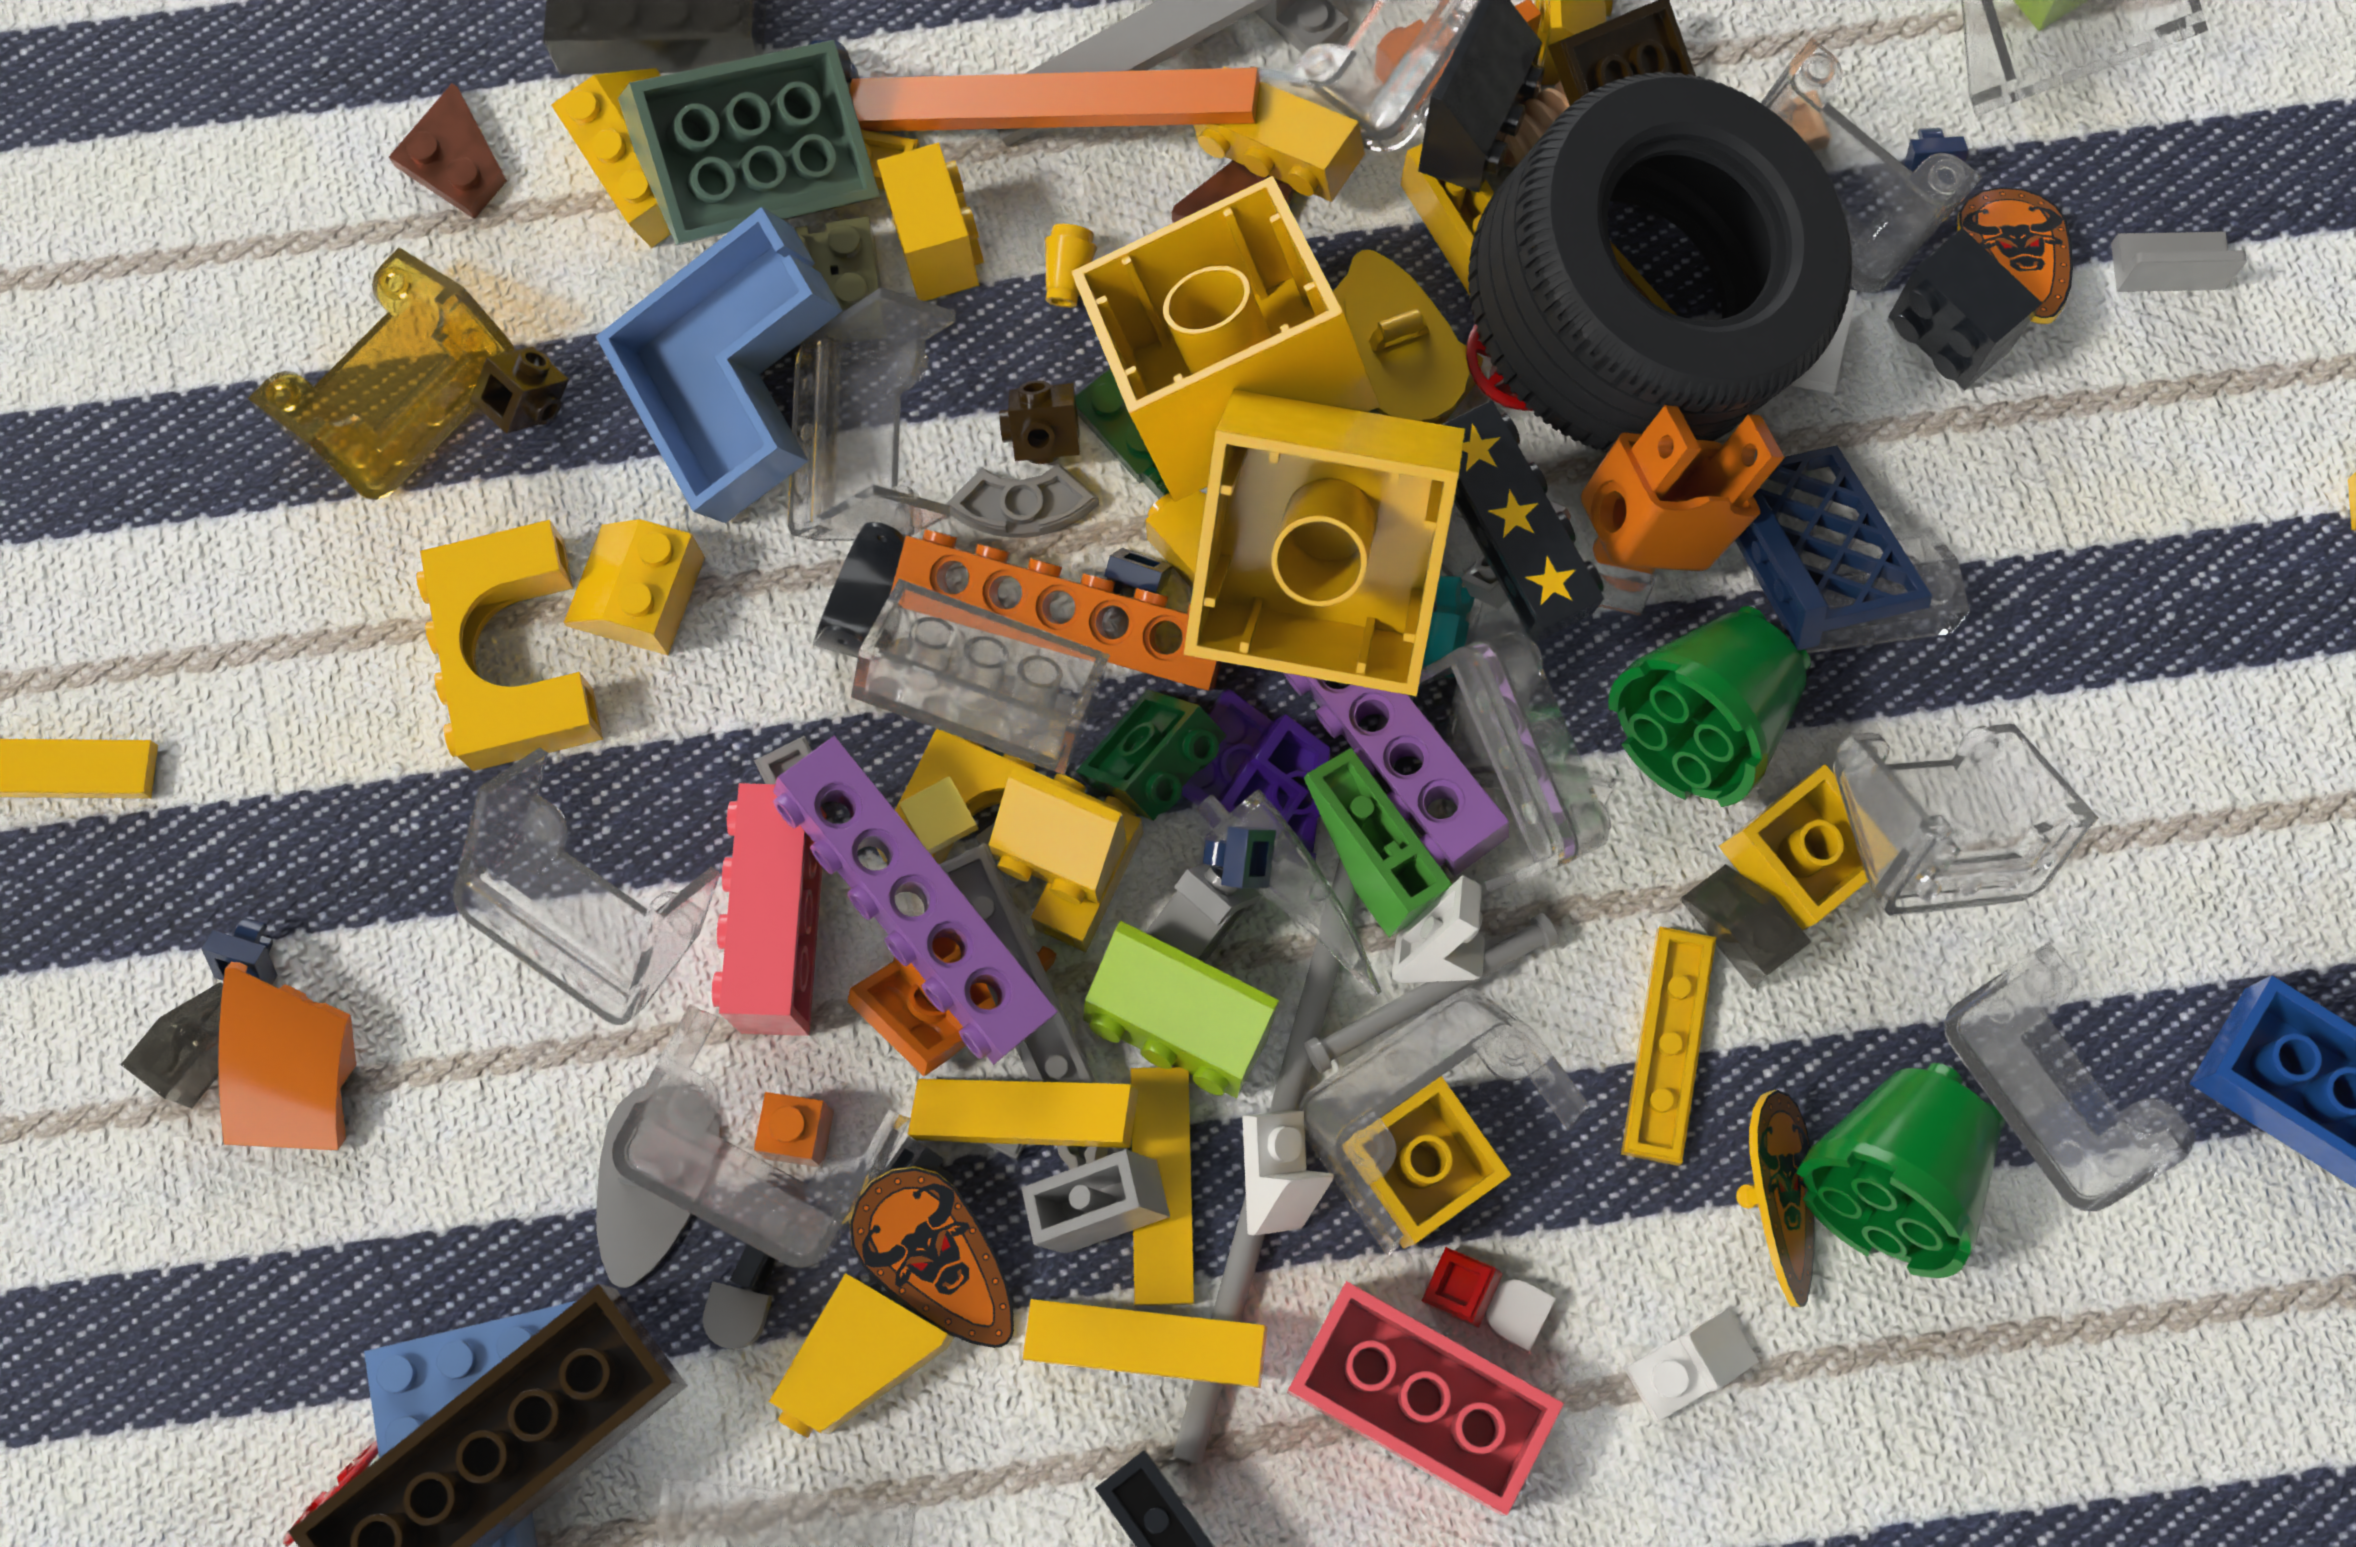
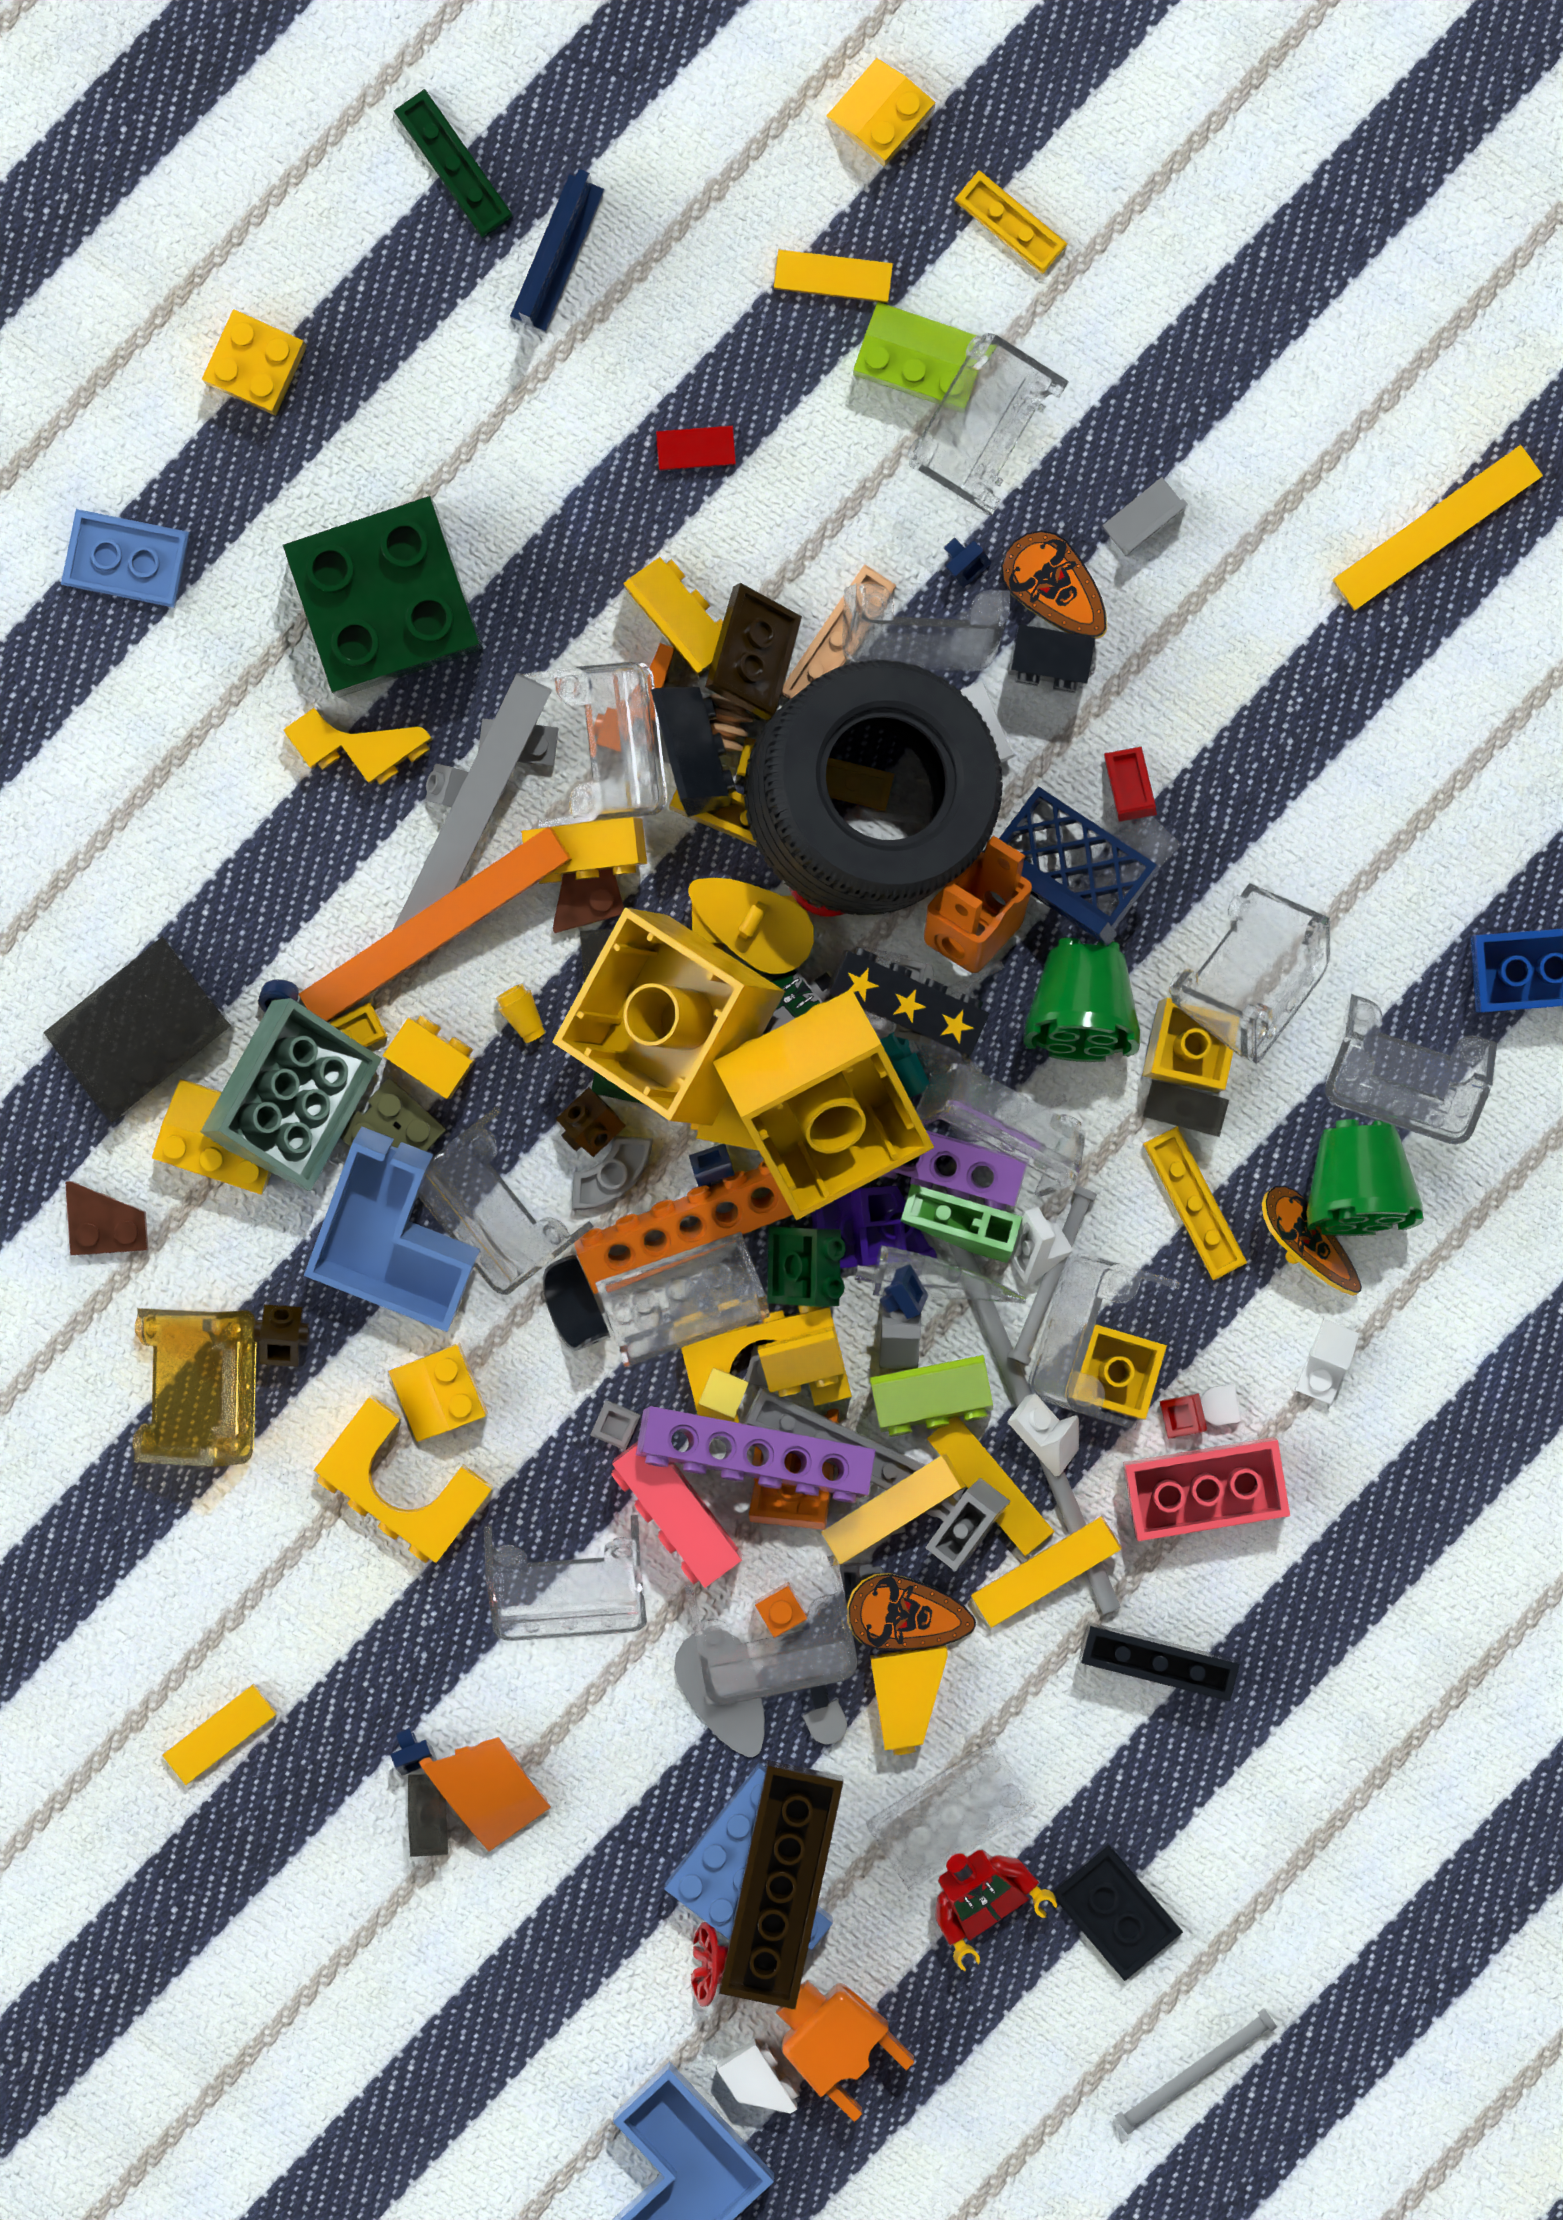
camera: 45 degrees left, 15 degrees up
none -> red tile [1104,746,1157,822]

